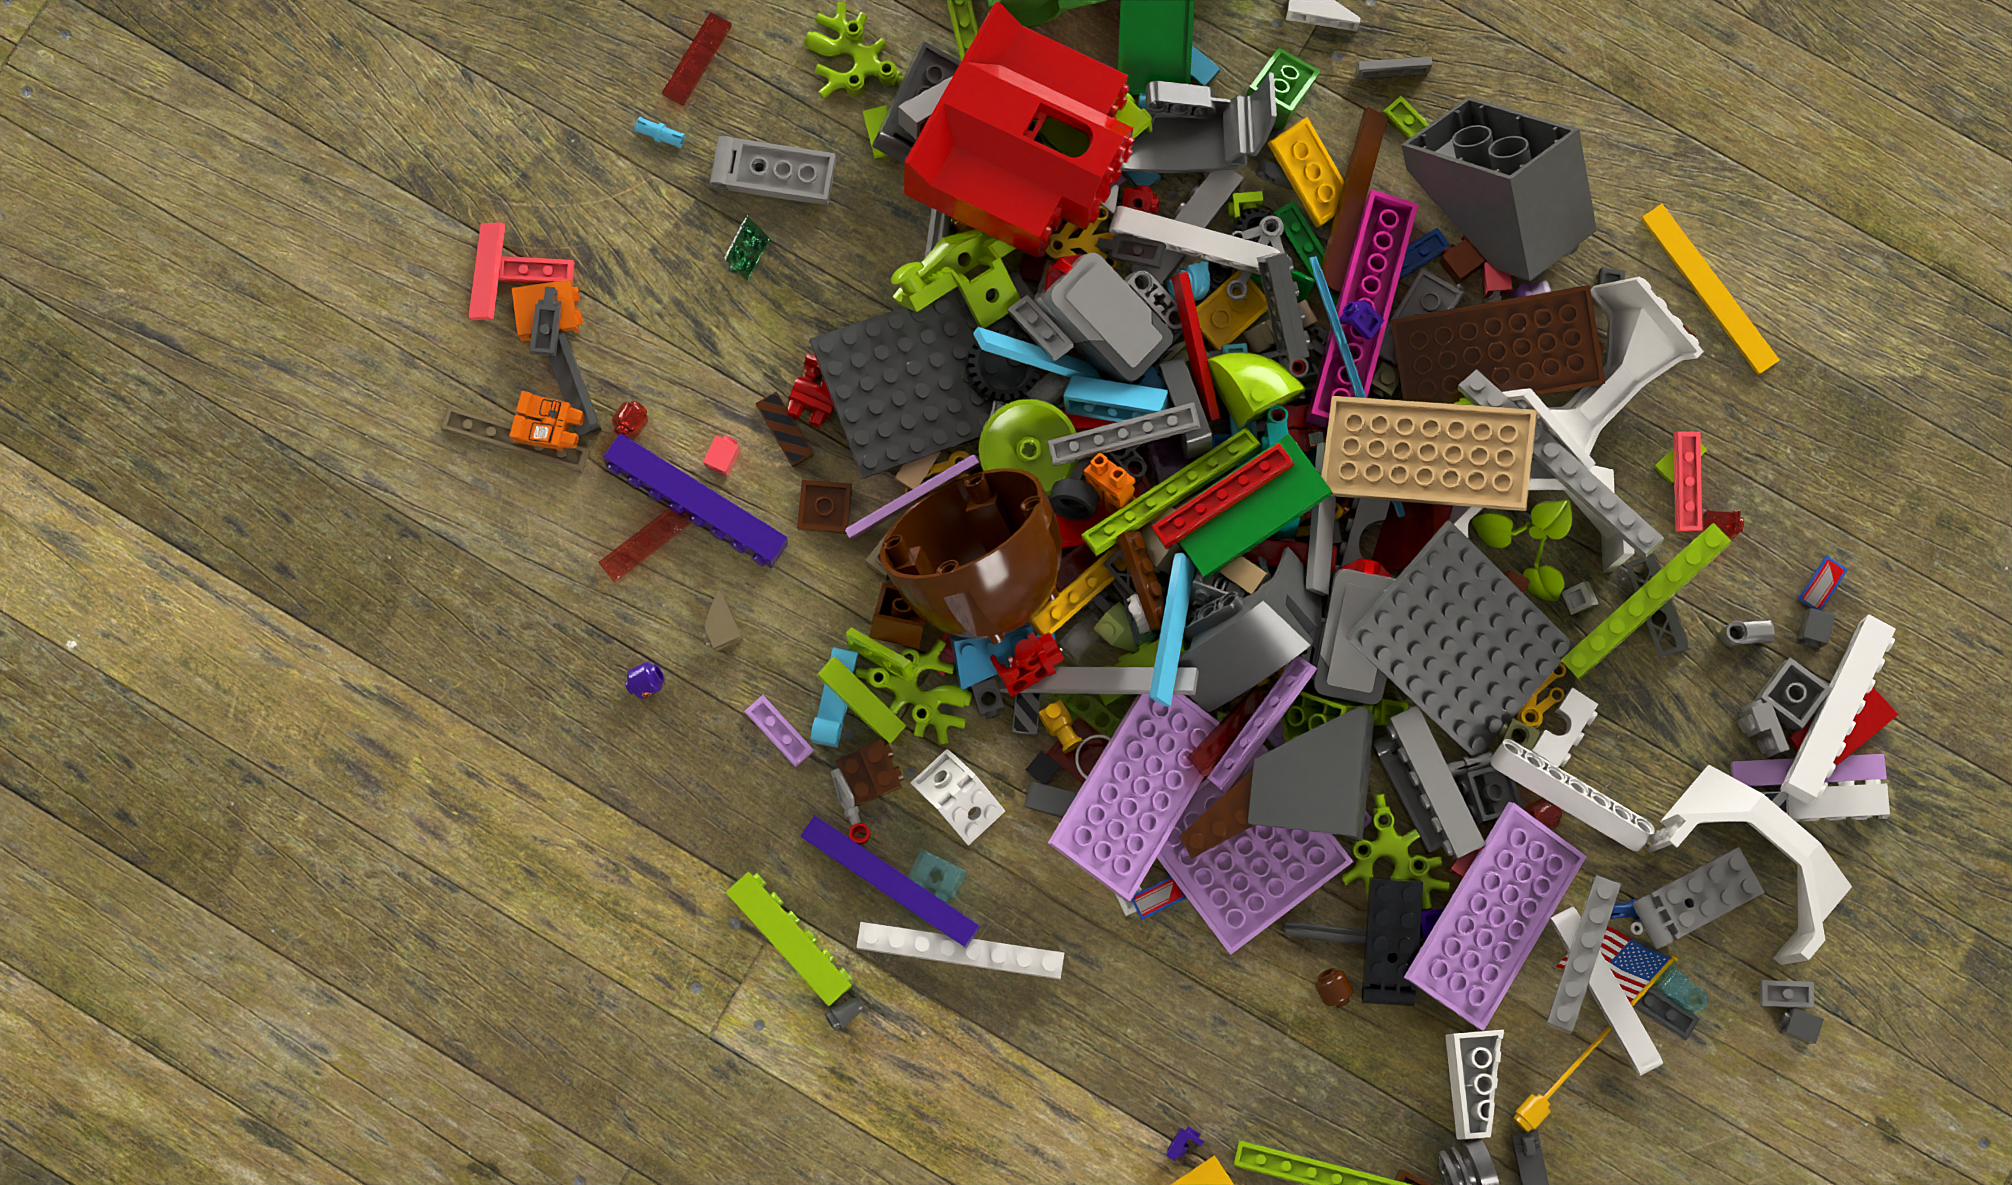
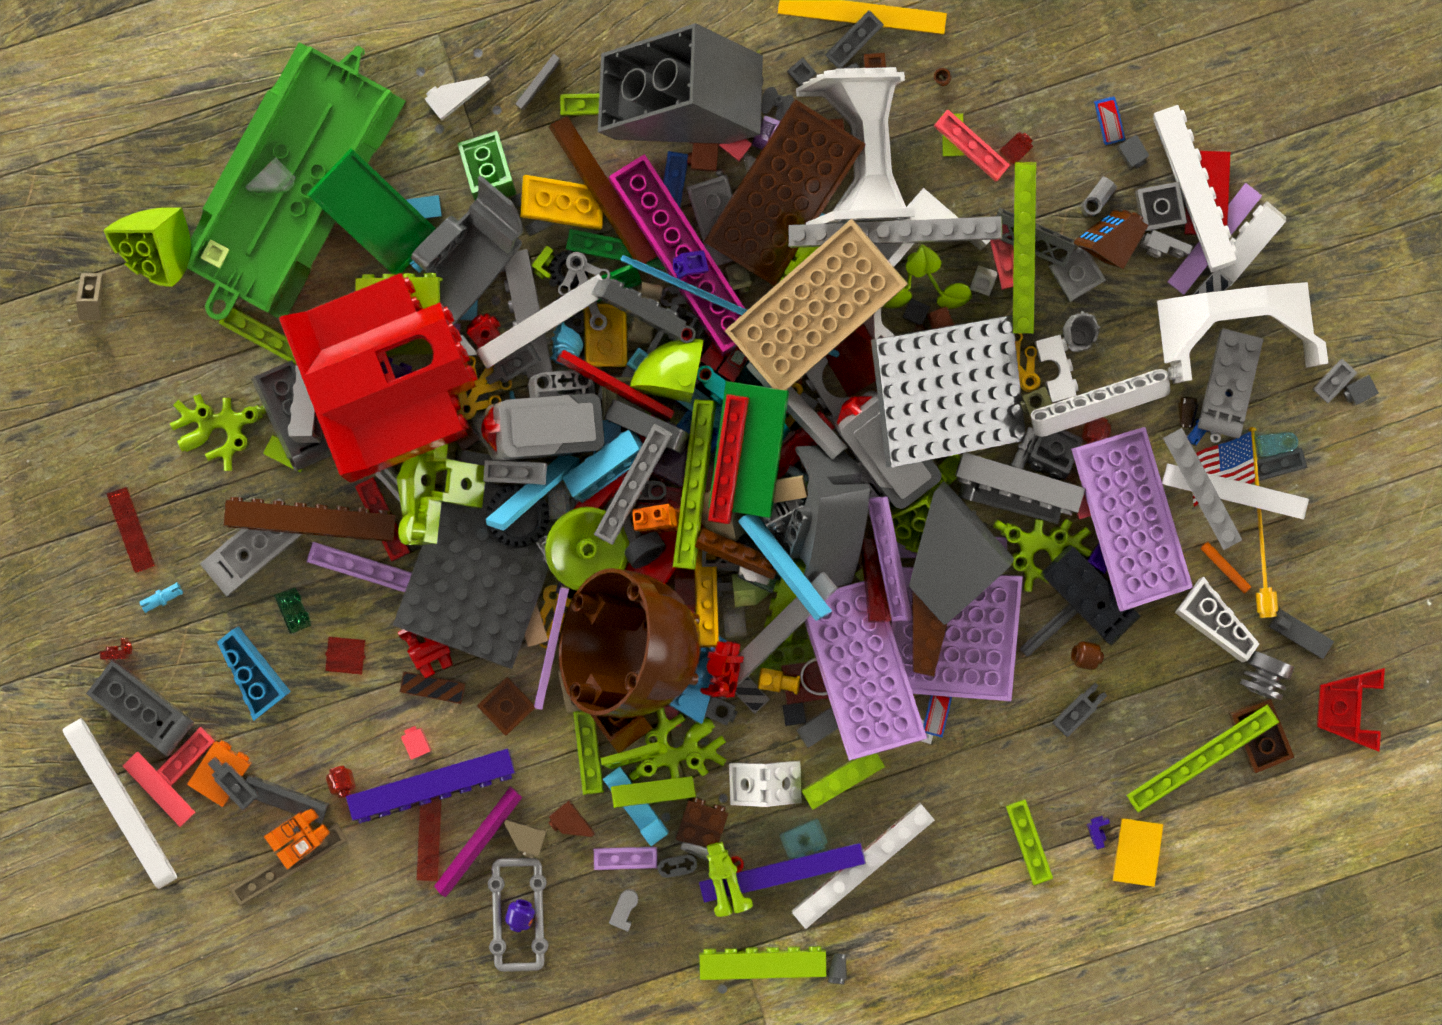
camera: 45 degrees left, 10 degrees up
none -> white beam [63,718,177,889]
none -> dark grey hinge [86,660,194,756]
none -> clear red bracket [100,637,132,659]
none -> dark azure wedge [217,626,291,721]
none -> reddish brown brick [223,497,396,542]
none -> lavender tile [307,542,412,592]
none -> clear red piece [325,636,366,674]
none -> red tile [355,477,411,561]
none -> magenta tile [434,786,522,897]
none -> light grey bar [488,858,548,972]
none -> copper slope [549,800,595,837]
none -> lime tile [573,710,604,795]
none -> light grey leg [609,889,639,932]
none -> dark grey beam [658,854,697,878]
none -> lime piece [706,842,753,917]
none -> dark grey piece [761,87,794,120]
none -> lime brick [801,753,885,810]
none -> dark grey tile [825,10,884,69]
none -> black tile [902,298,930,326]
none -> reddish brown hinge [934,68,951,86]
none -> coral tile [990,224,1014,290]
none -> lime tile [1005,799,1053,886]
none -> light grey tile [1048,248,1106,302]
none -> dark grey hinge [1052,683,1107,737]
none -> light grey hair [1063,311,1100,352]
none -> reddish brown slope [1074,209,1149,269]
none -> dark brown cone [1178,397,1199,428]
none -> orange piece [1200,541,1251,594]

